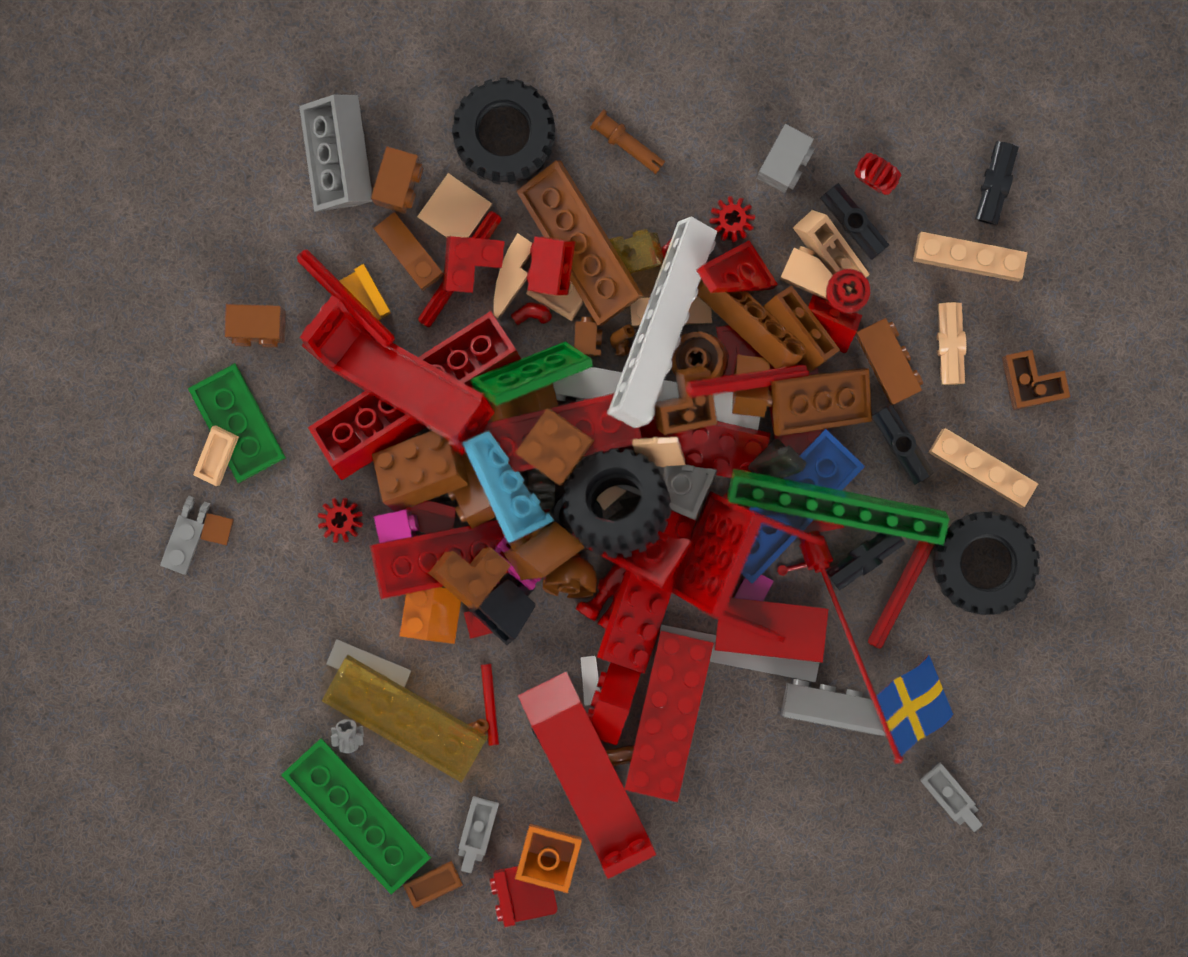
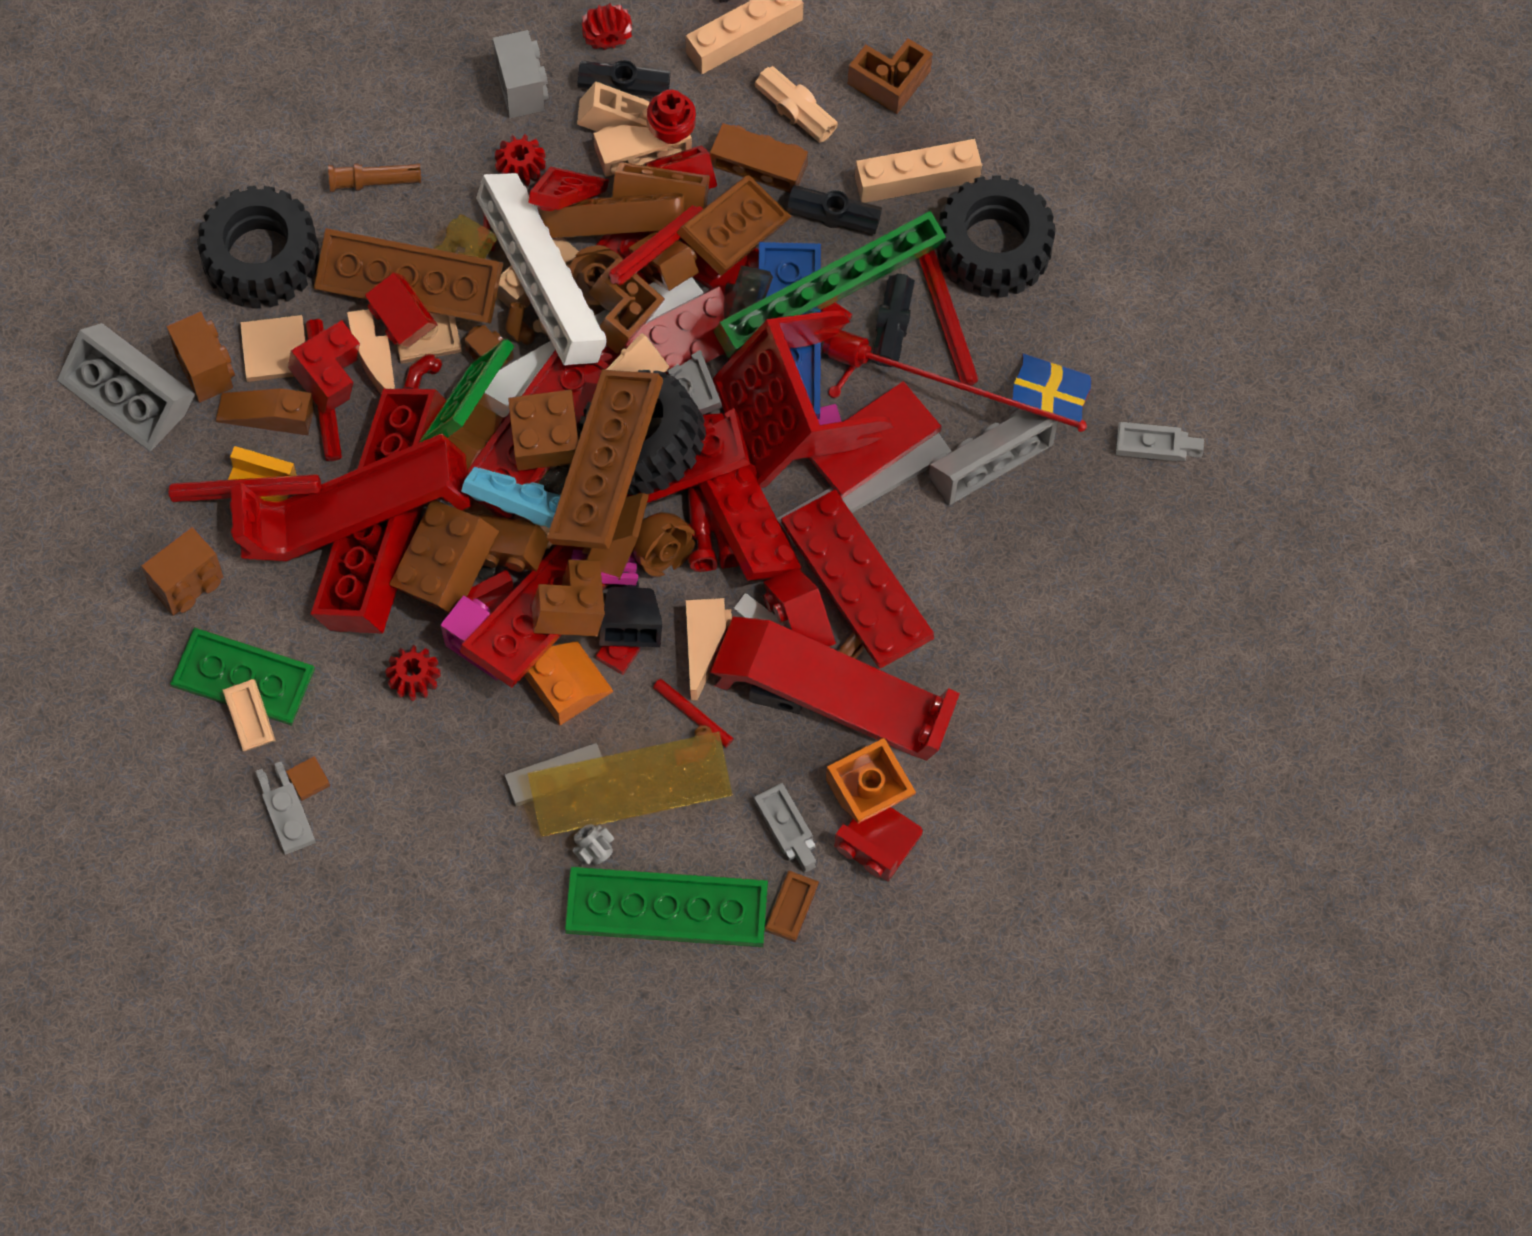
camera: 50 degrees left, 20 degrees down
none -> dark orange plate [547,370,663,549]
none -> light nougat slope [686,598,732,700]

